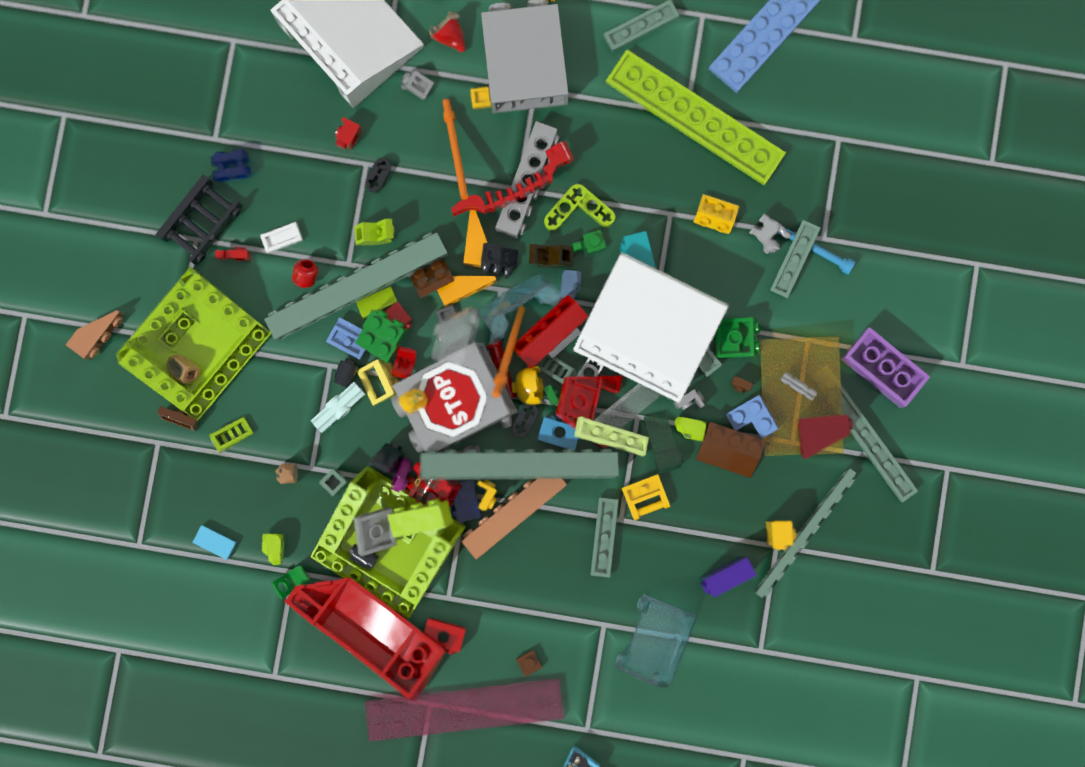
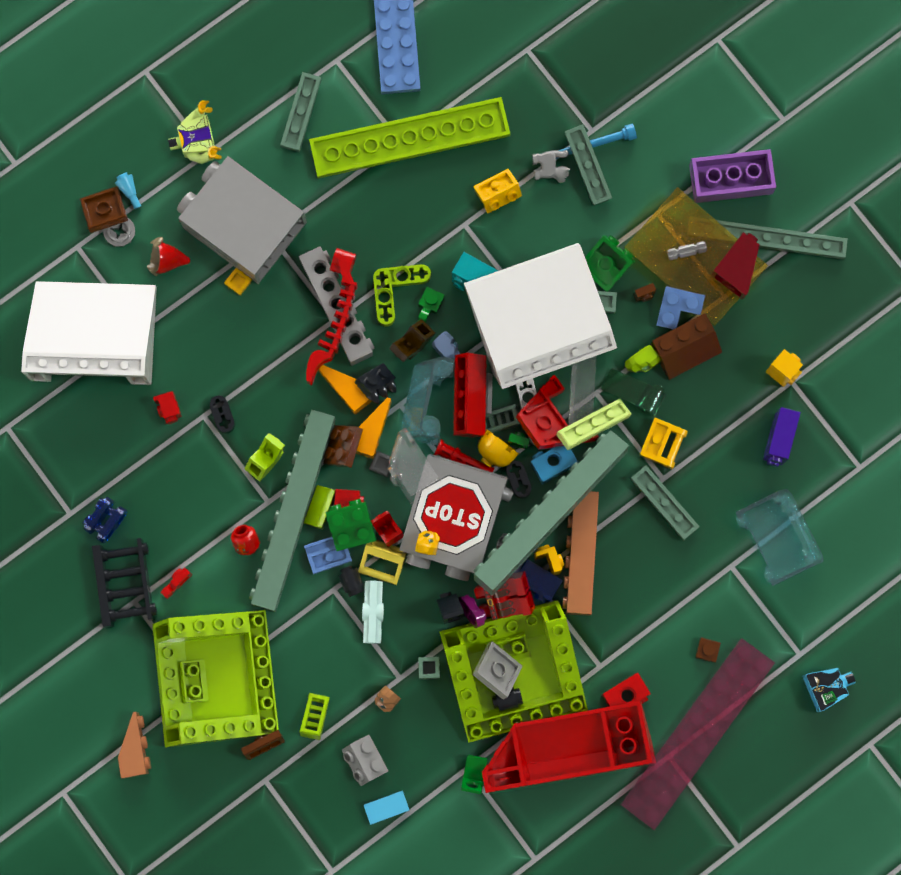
camera: 50 degrees left, 5 degrees down
medium nougat rock [166,354,201,384] -> none
white tile [260,222,303,254] -> none
lime rock [262,534,285,565] -> none
lime brick [387,499,453,538] -> none
light grey bracket [401,70,434,100] -> none
orange bar [443,99,468,200] -> none
orange bar [492,306,526,398] -> none
light grey bracket [673,390,705,410] -> none
sand green plate [753,468,856,598] -> none
none -> light grey bracket [342,735,388,786]

